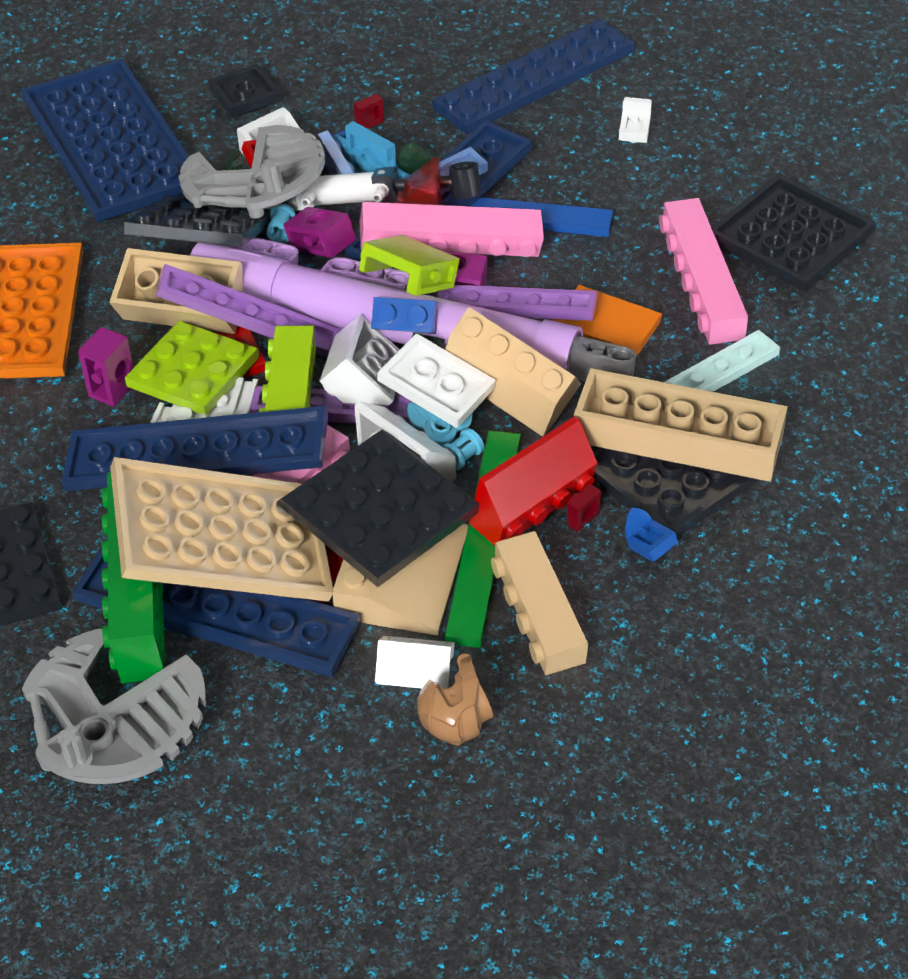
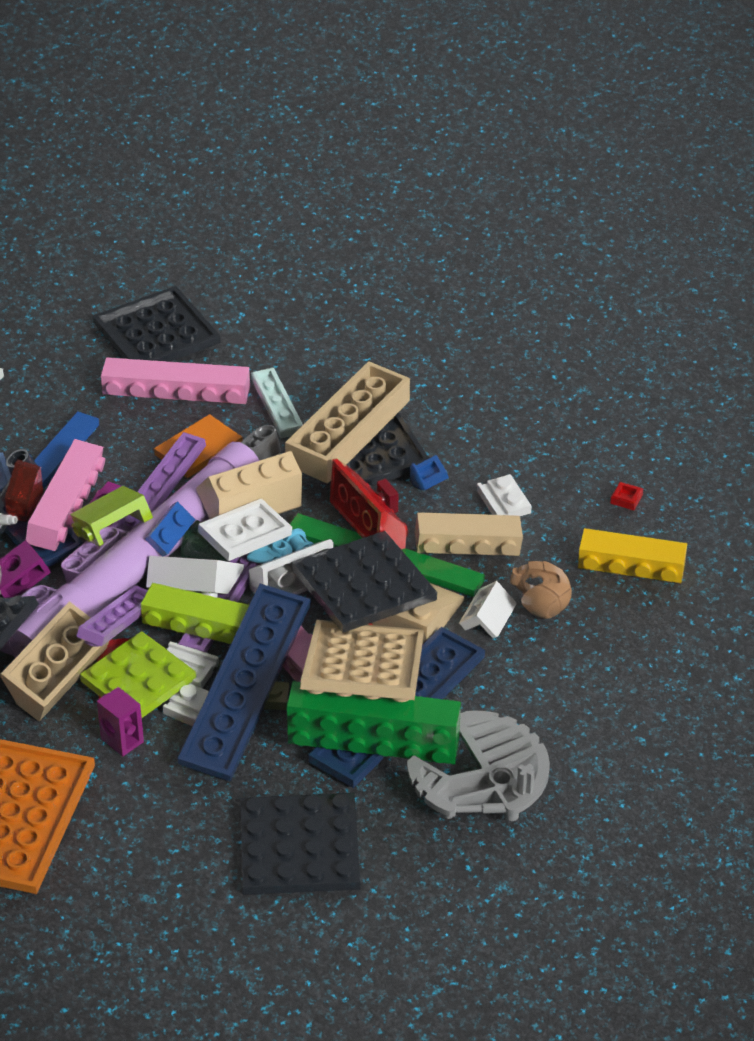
camera: 75 degrees left, 5 degrees down
none -> white plate [477,474,531,516]
none -> yellow brick [578,528,687,583]
none -> red tile [610,482,643,511]

